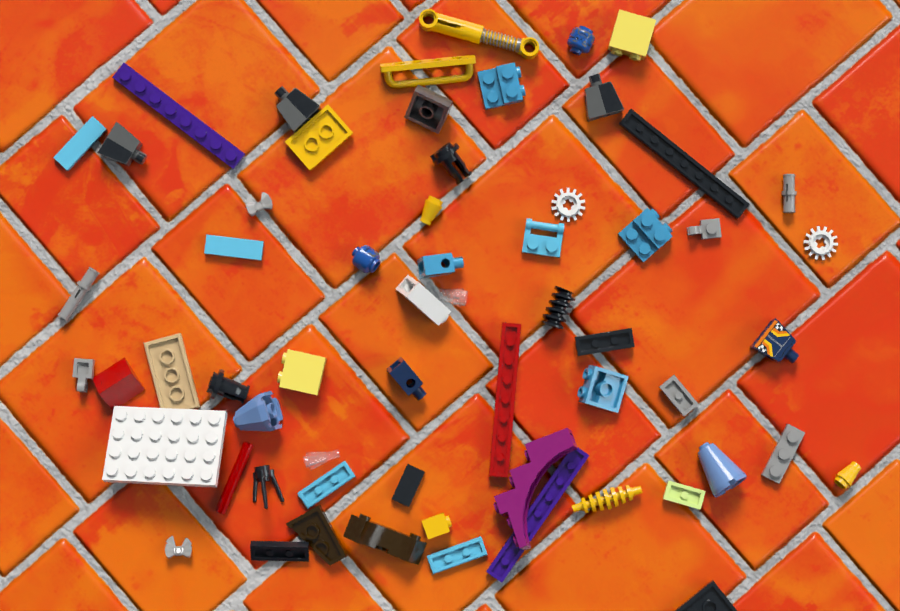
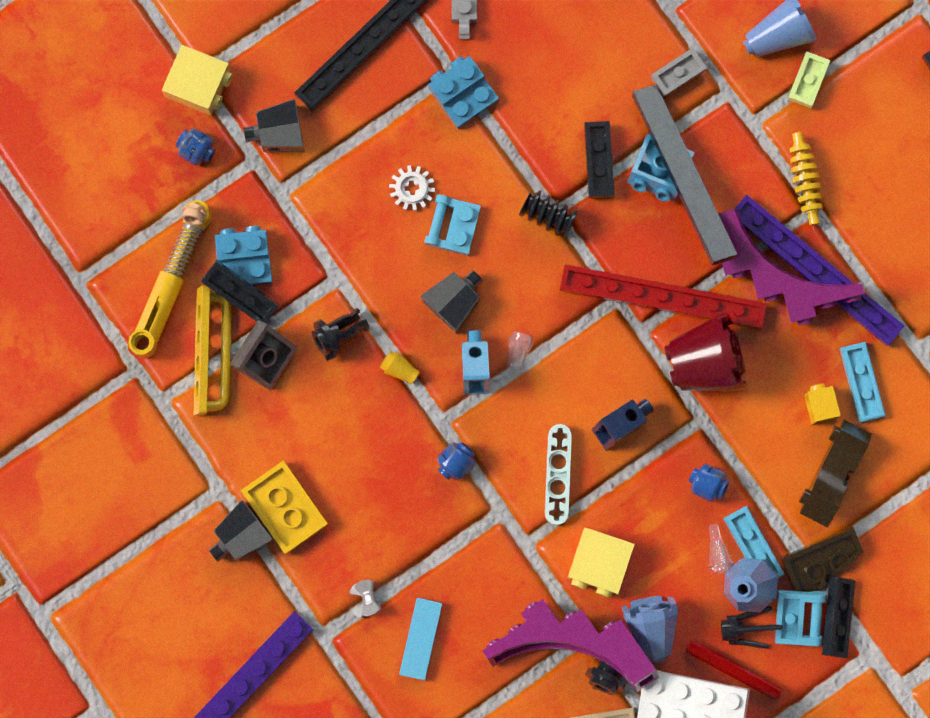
camera: 80 degrees left, 5 degrees down
black tile [392,464,425,507] -> none
white slope [396,275,451,326] -> none
none -> light nougat plate [182,203,207,225]
none -> black plate [201,259,279,323]
none -> torso [421,270,483,334]
none -> magenta arch [483,599,659,692]
none -> light aqua beam [545,424,572,526]
none -> tile [632,85,737,266]
none -> dark red cone [664,313,747,391]
none -> blue head [689,464,729,502]
none -> medium blue cone [724,558,778,613]
none -> medium azure plate [775,590,826,646]

